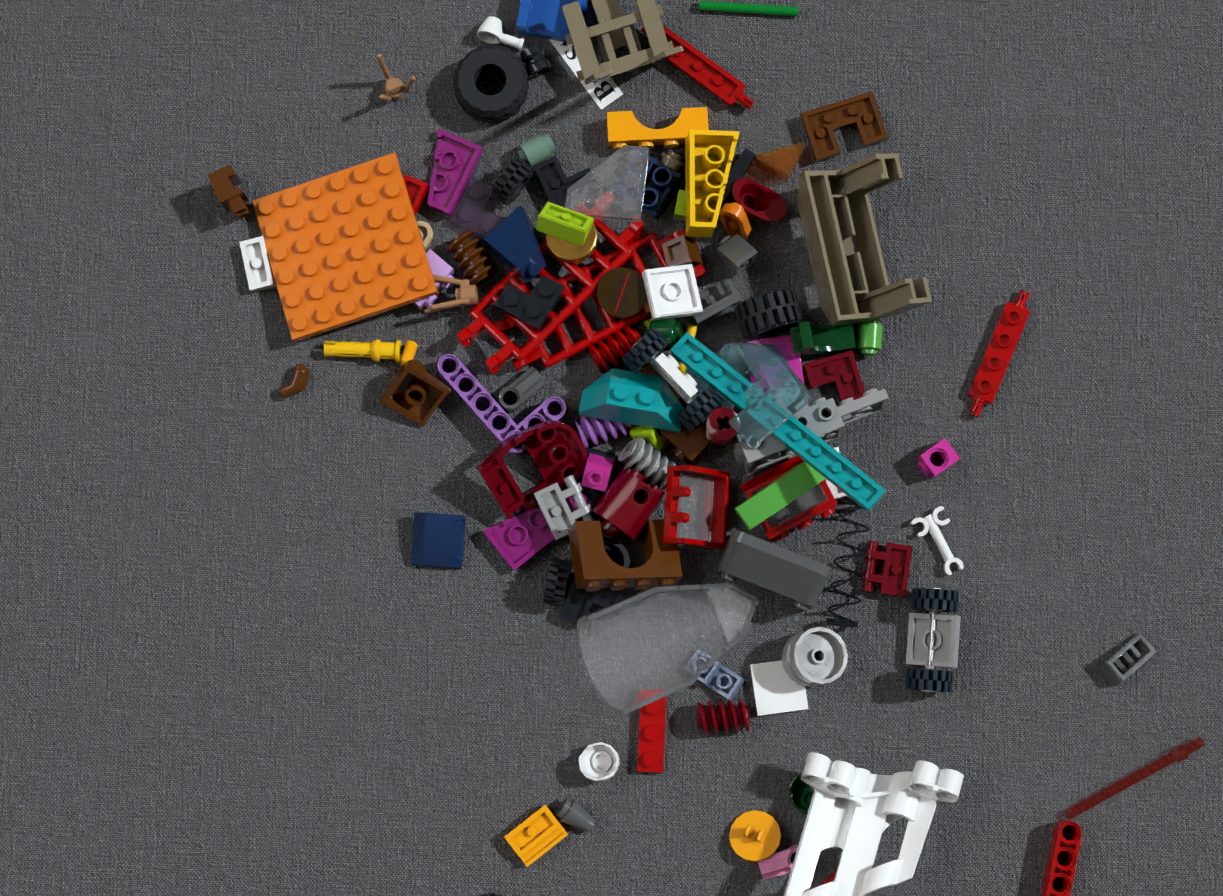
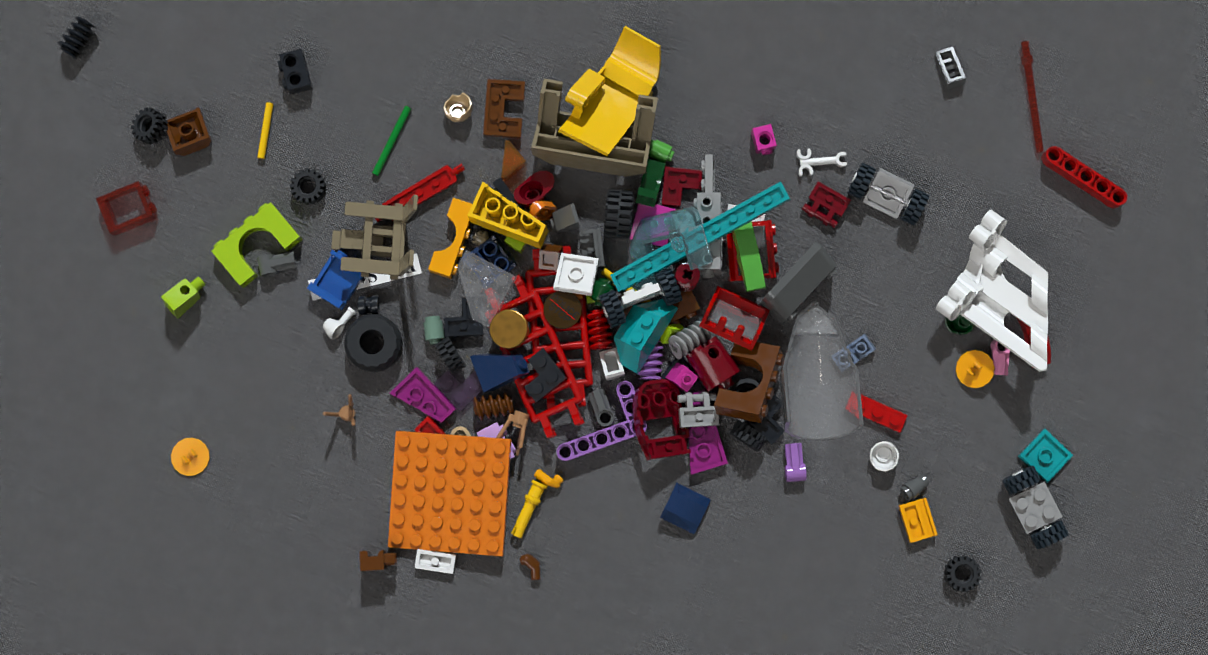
camera: 65 degrees left, 0 degrees up
reddish brown slope [380,360,451,427] -> none
lime slope [536,202,594,246] -> none
dark red piece [696,699,750,735] -> none
white tile [750,660,809,716] -> none
light grey wheel [782,627,848,687] -> none
black piece [826,496,870,627] -> none
red plate [968,290,1030,418] -> none
none -> tan hair [443,93,473,122]
none -> yellow beam [558,26,661,156]
none -> white slope [599,348,625,381]
none -> medium lavender piece [784,443,806,482]

